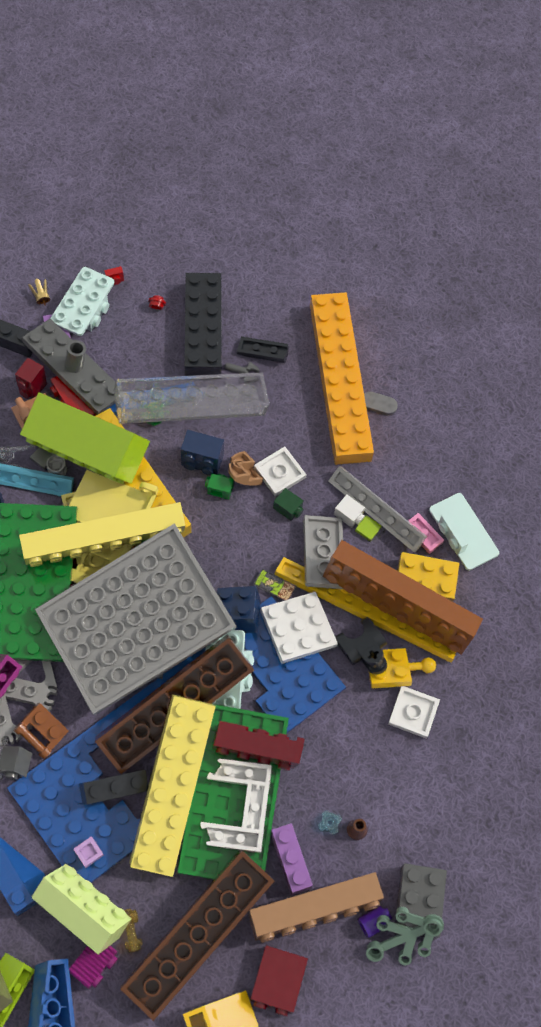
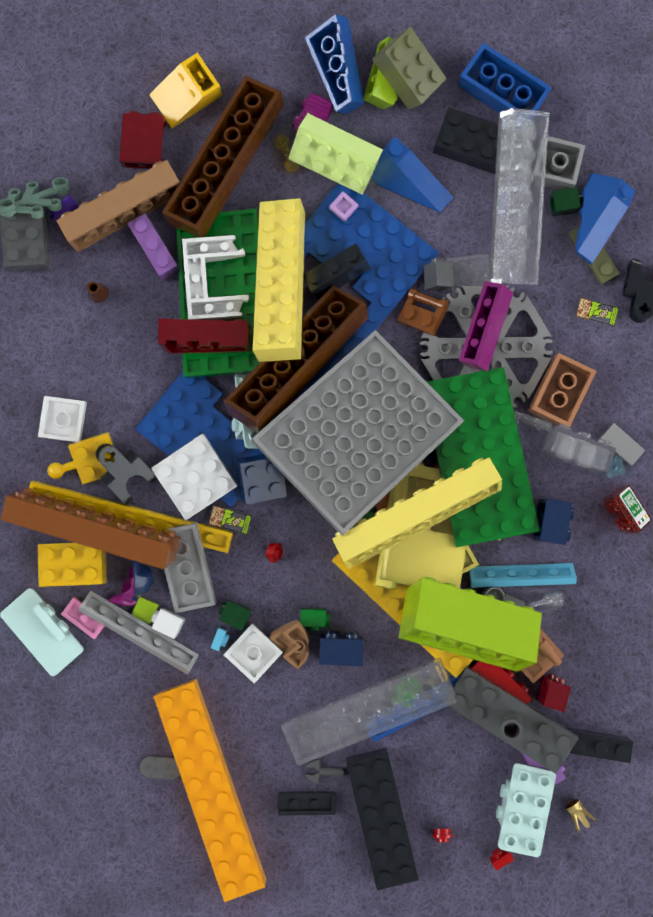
camera: 175 degrees right, 20 degrees up
clear light blue plate [318,810,342,835] -> none
none -> hair [108,560,154,606]
none -> medium azure plate [211,626,229,651]
none -> red plate [265,542,283,563]

